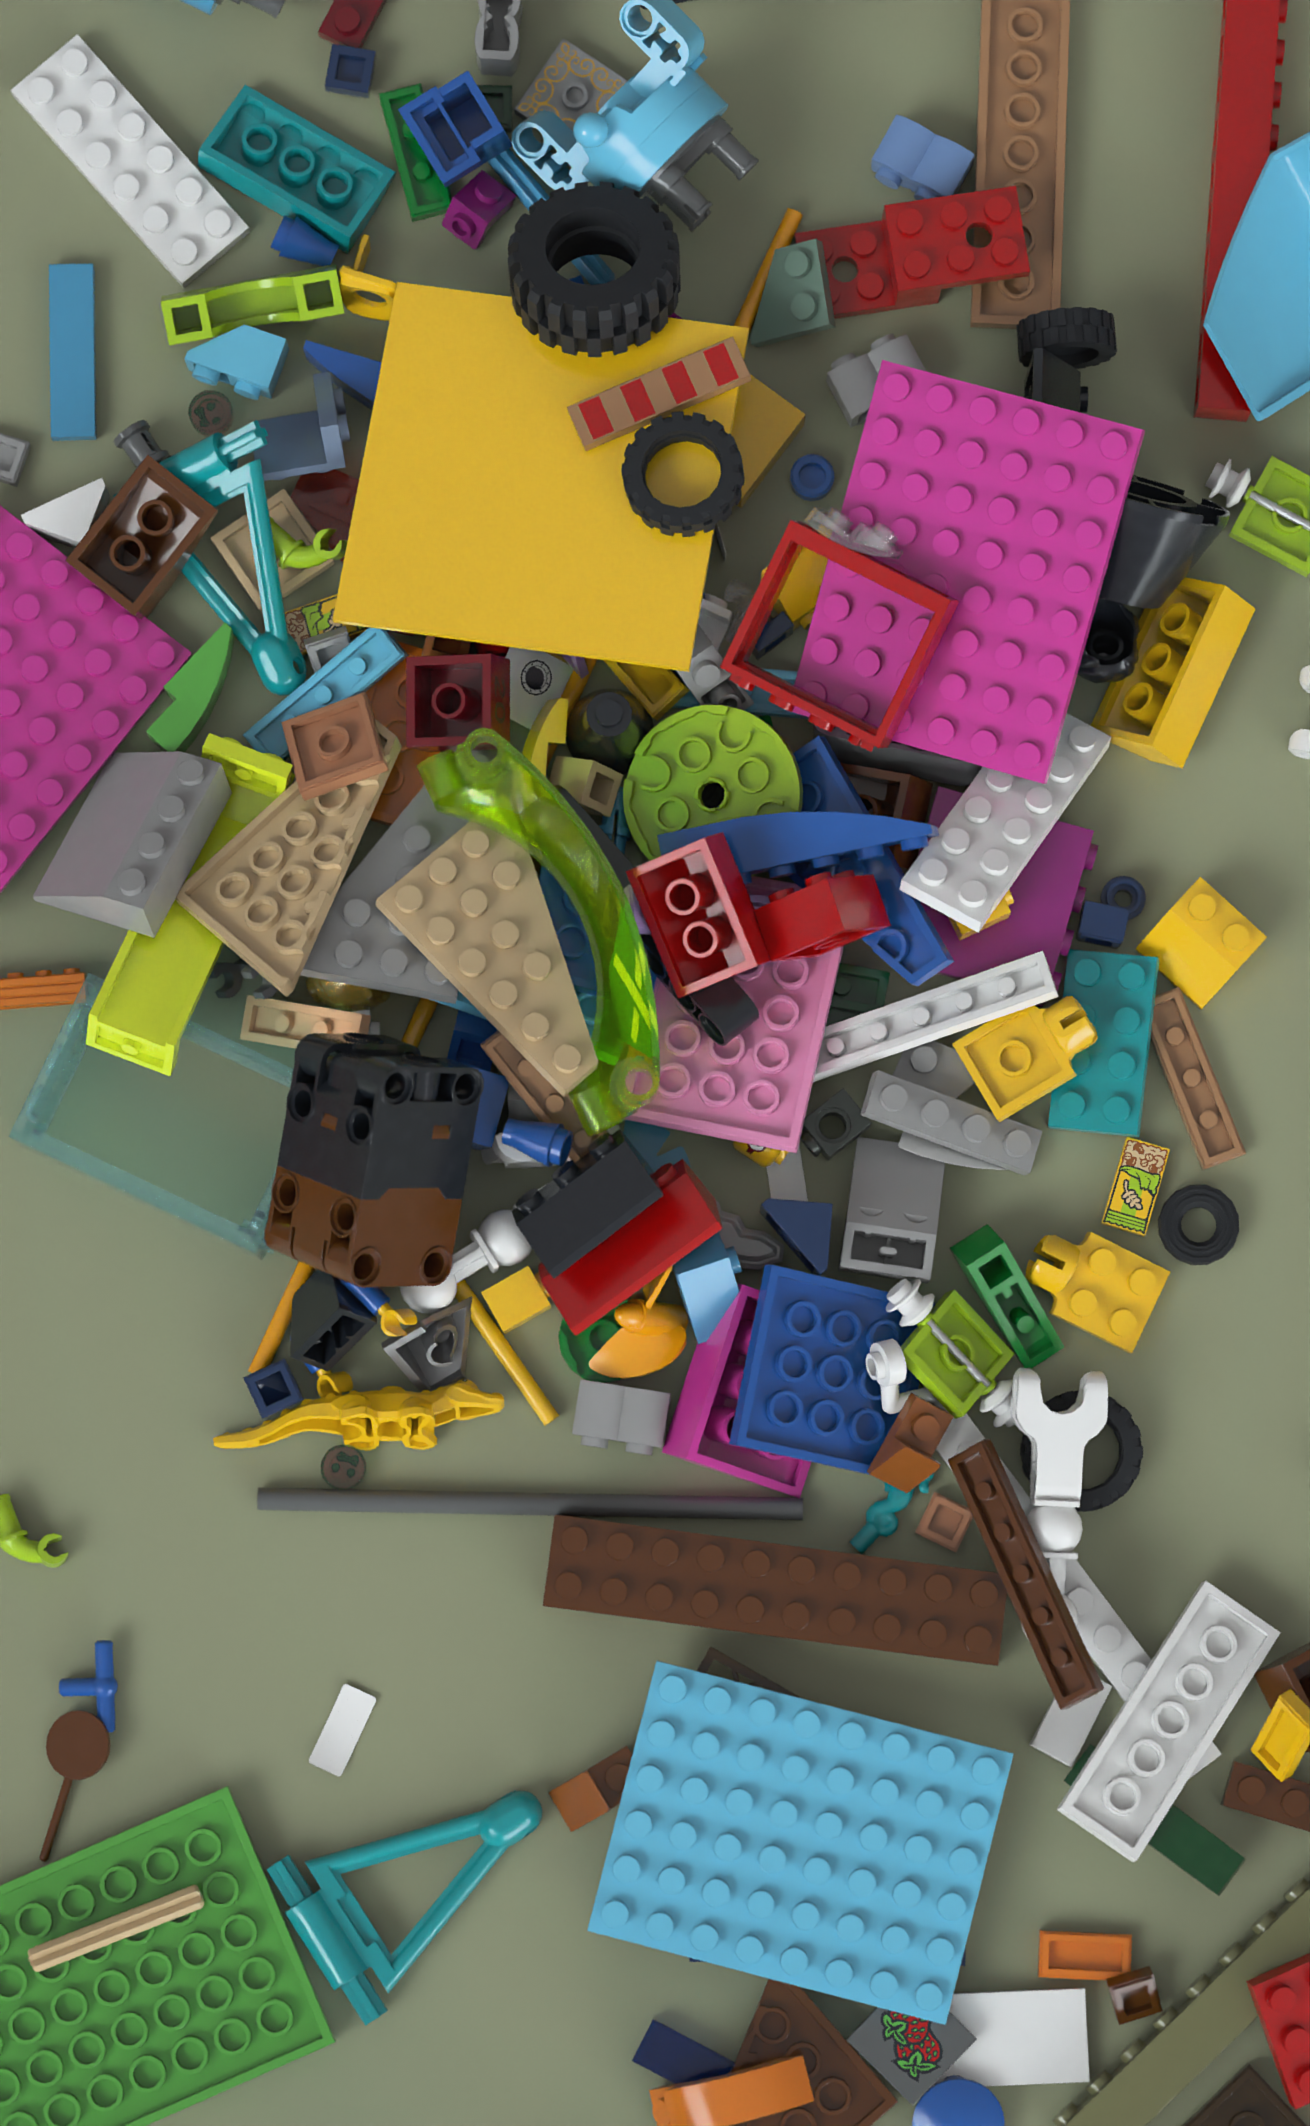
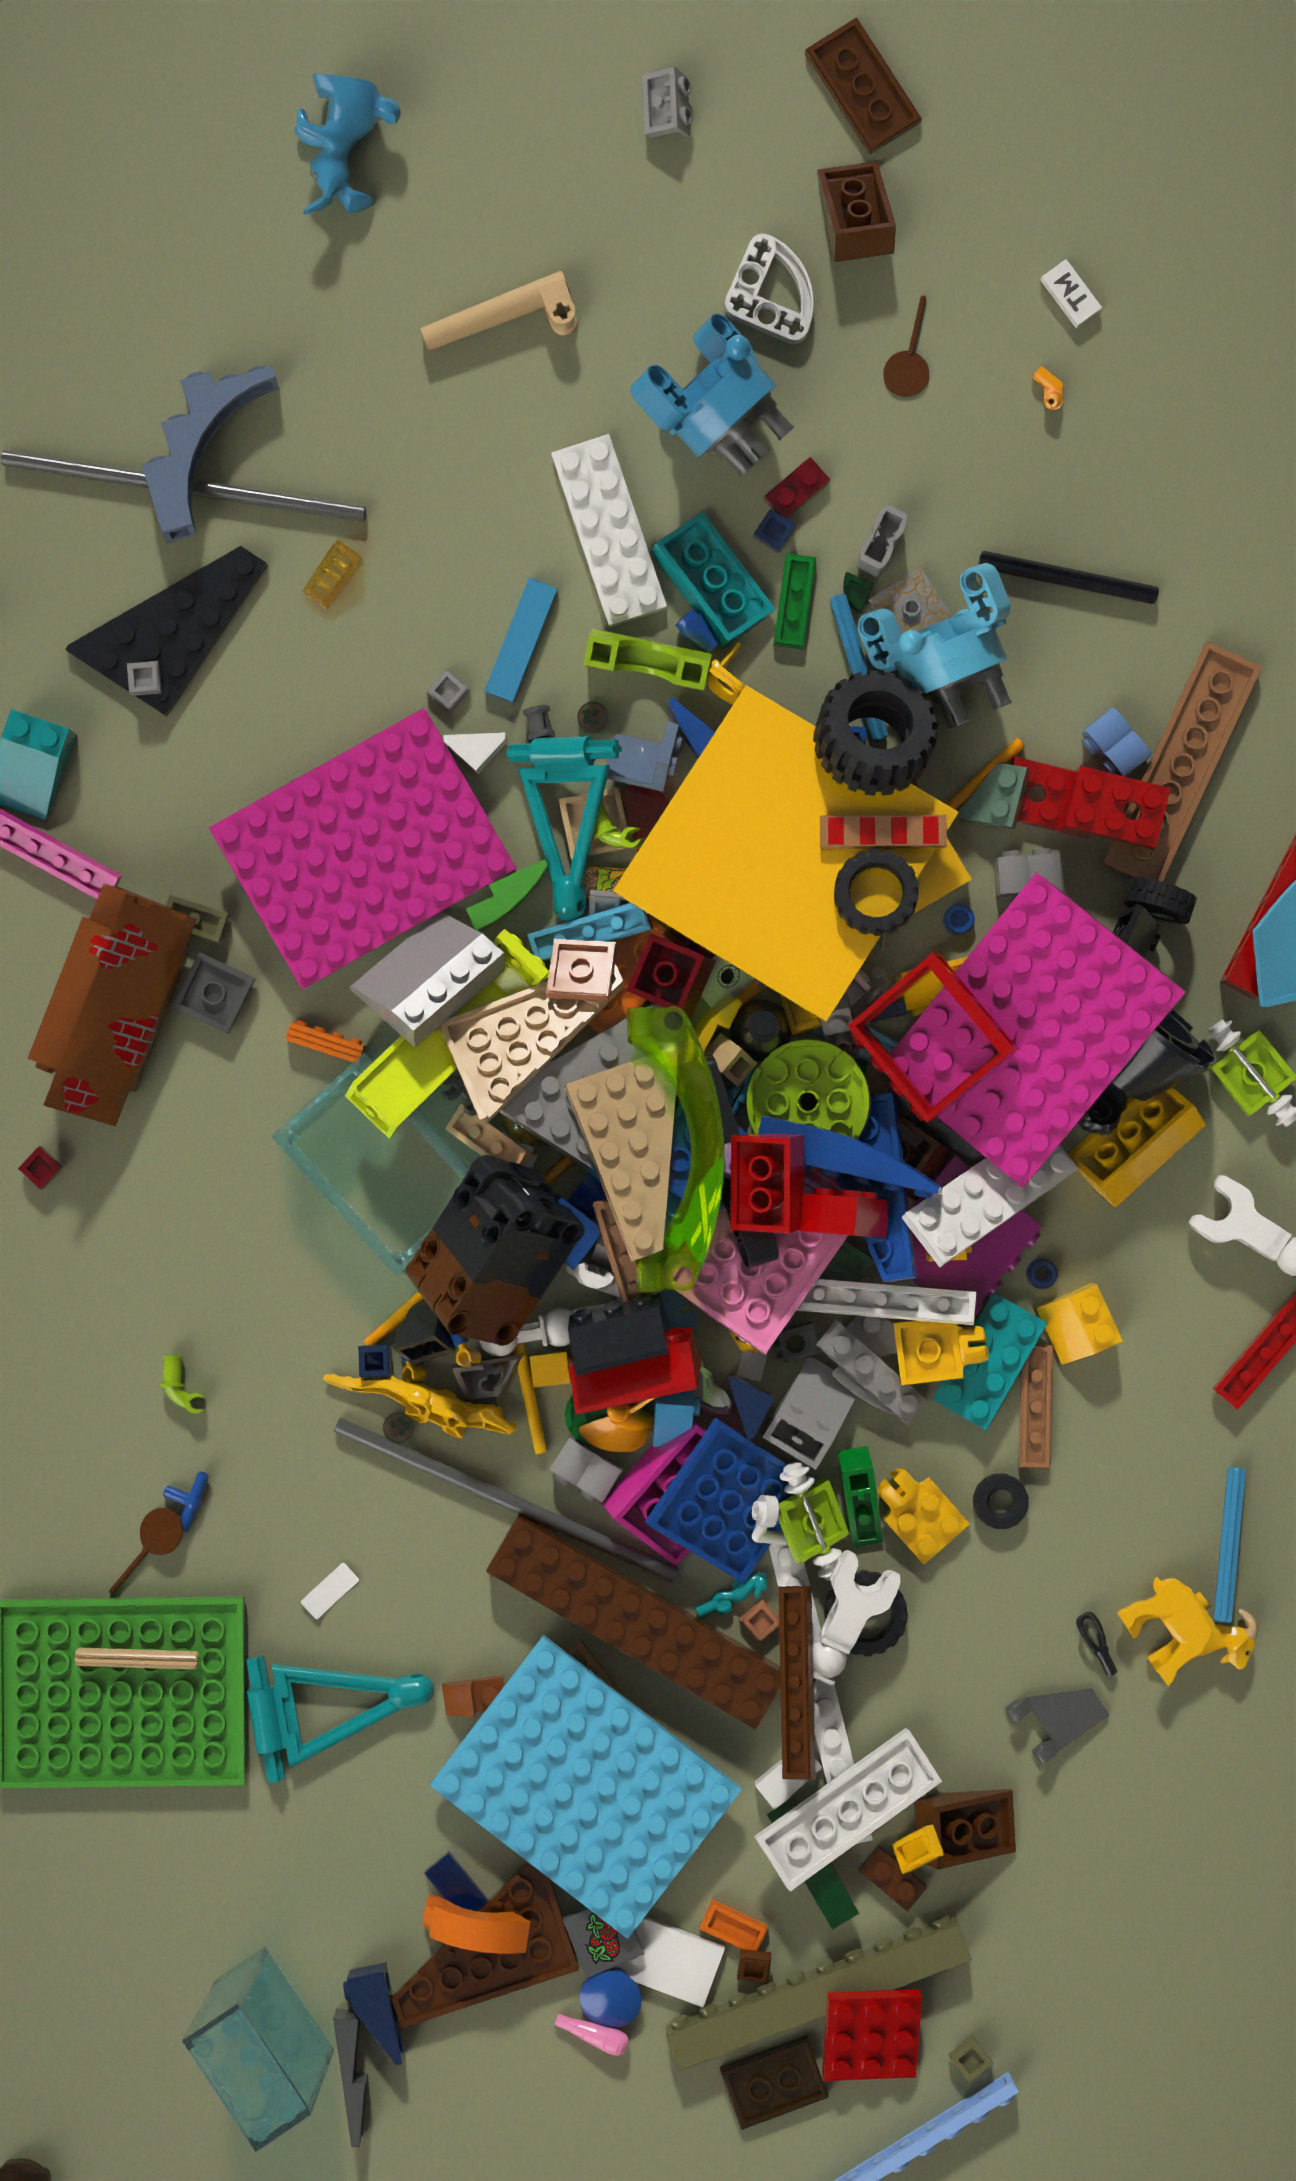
camera: 25 degrees right, 5 degrees up
reddish brown slope [65,455,219,619] -> none
medium azure slope [185,324,289,400] -> none
blue plate [398,71,513,188] -> none
magenta bracket [442,170,517,250] -> none
blue cone [502,1118,573,1167] -> none
clear slope [804,506,904,559] -> none
dark orange slope [867,1392,954,1493] -> none
dark blue slope [1075,900,1129,949] -> none
tile [1101,1137,1170,1237] -> none

